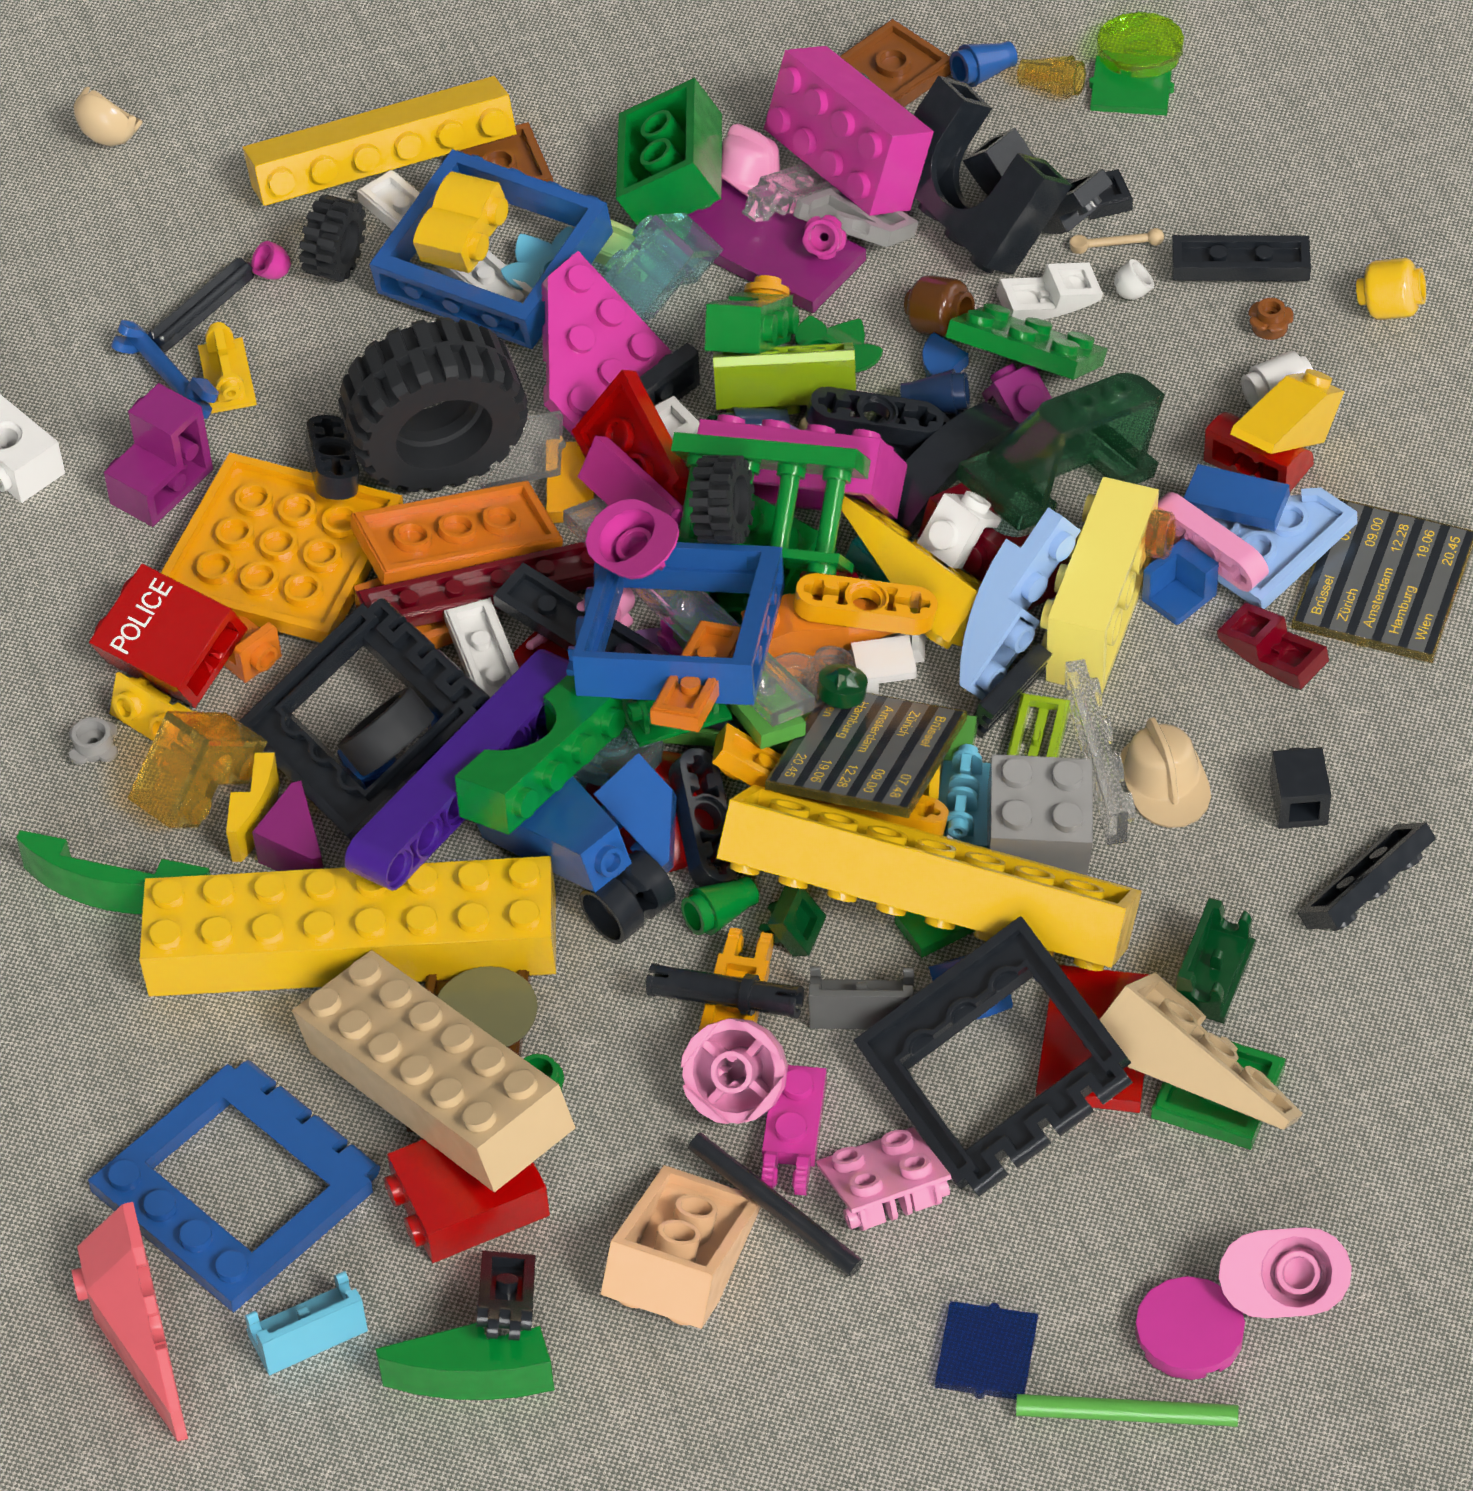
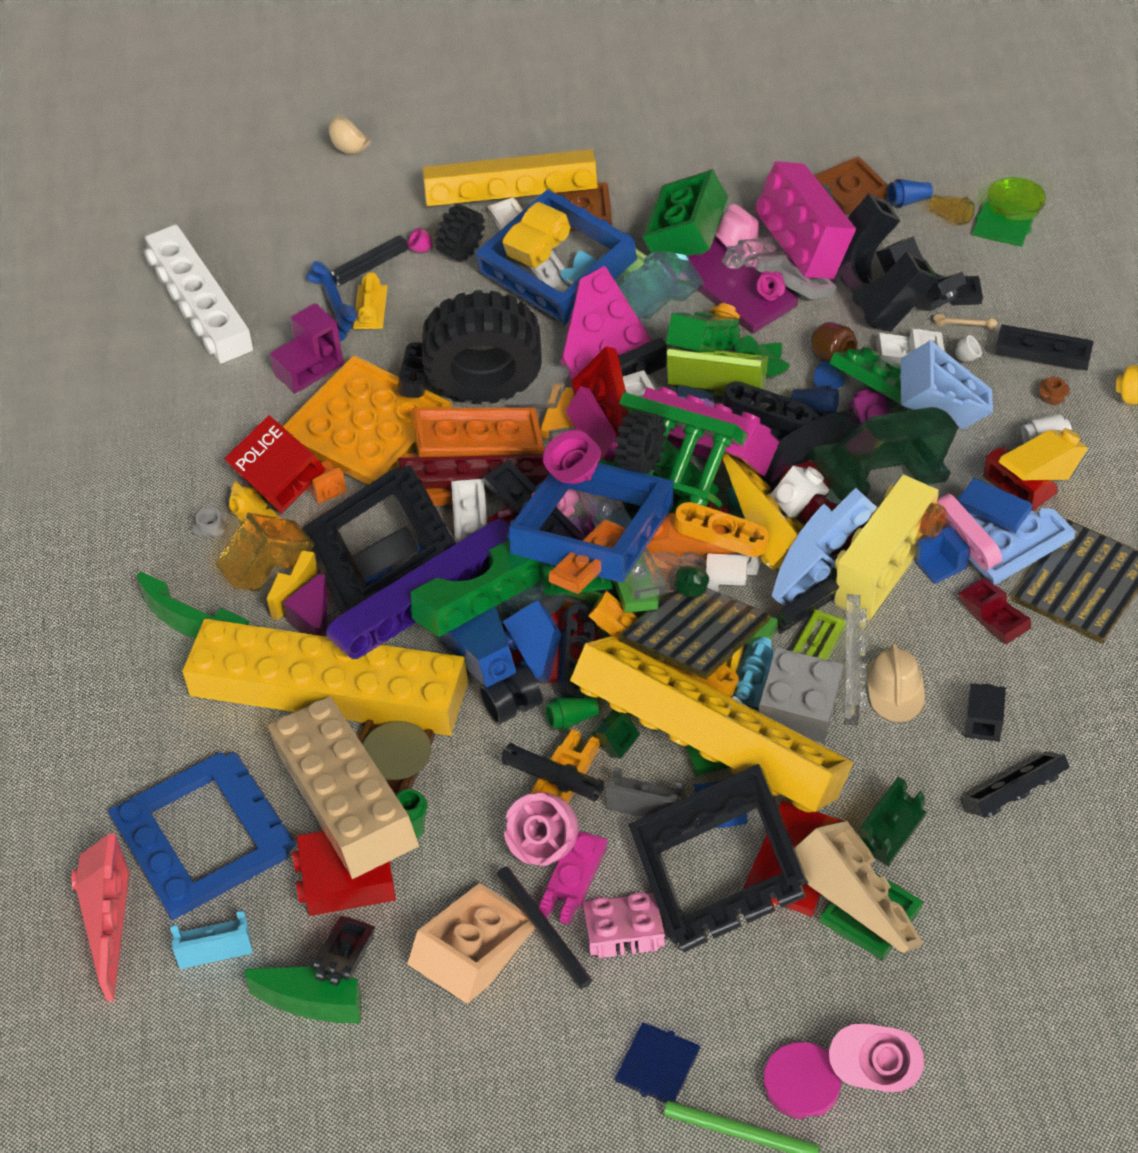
camera: 15 degrees right, 0 degrees up
none -> light blue wedge [900,340,993,430]

